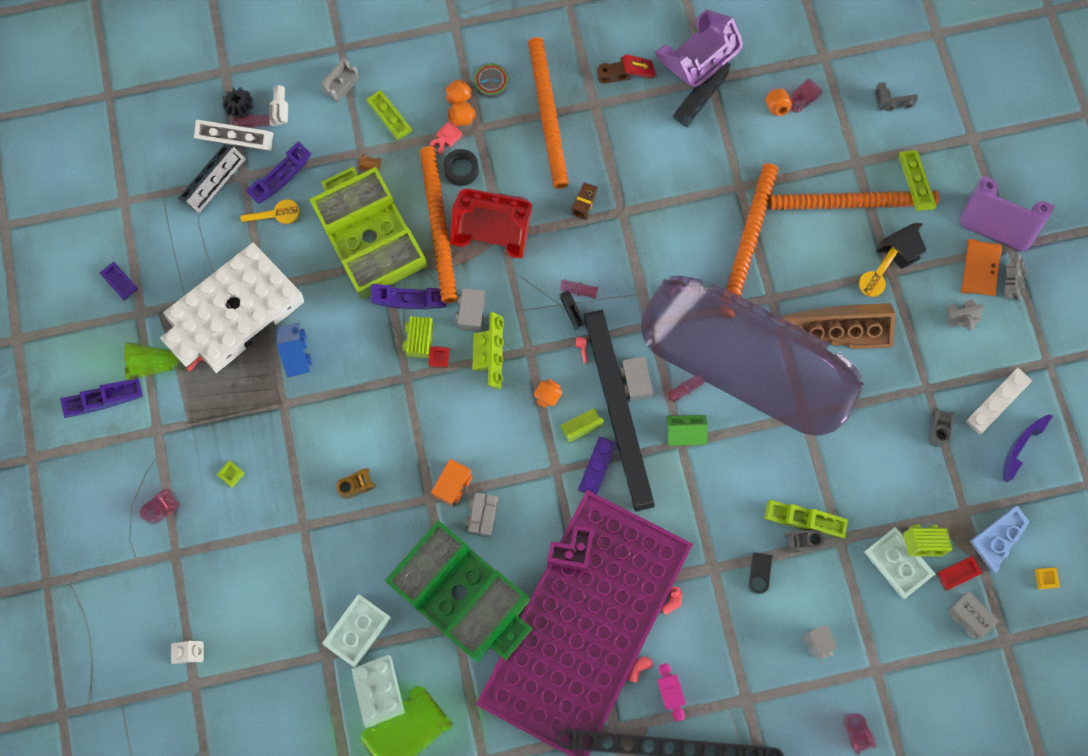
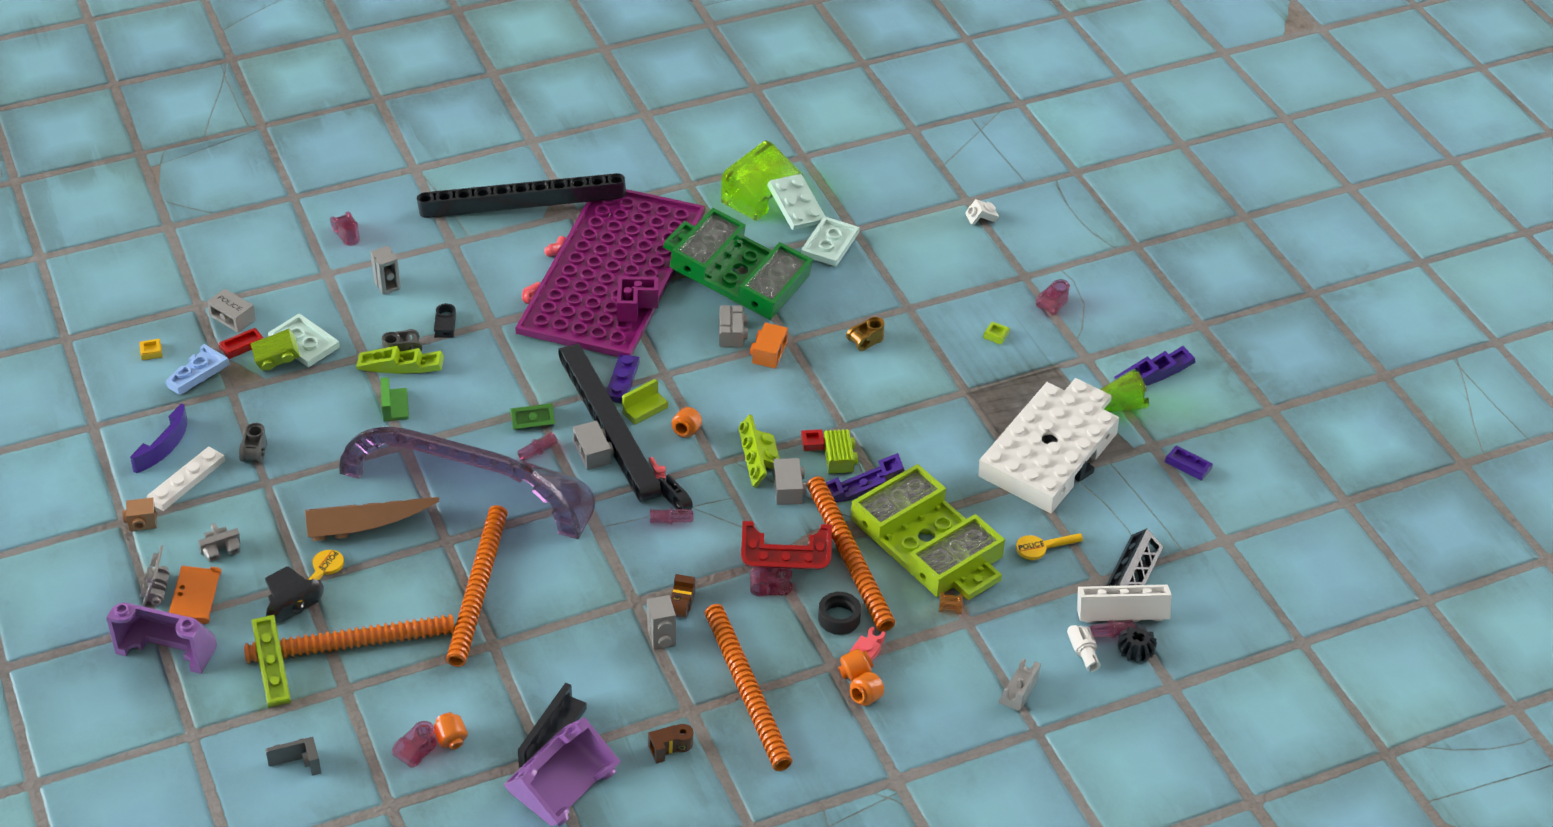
camera: 165 degrees right, 30 degrees down
dark purple slope [246,141,311,204] -> none
blue brick [277,322,313,378] -> none
lime tile [366,89,412,141] -> none
tile [473,63,509,98] -> none
red tile [622,54,656,79] -> none
dark pink piece [657,663,686,722] -> none
none -> medium nougat brick [122,497,157,531]
none -> bright green panel [380,377,409,421]
none -> light grey brick [647,595,676,649]

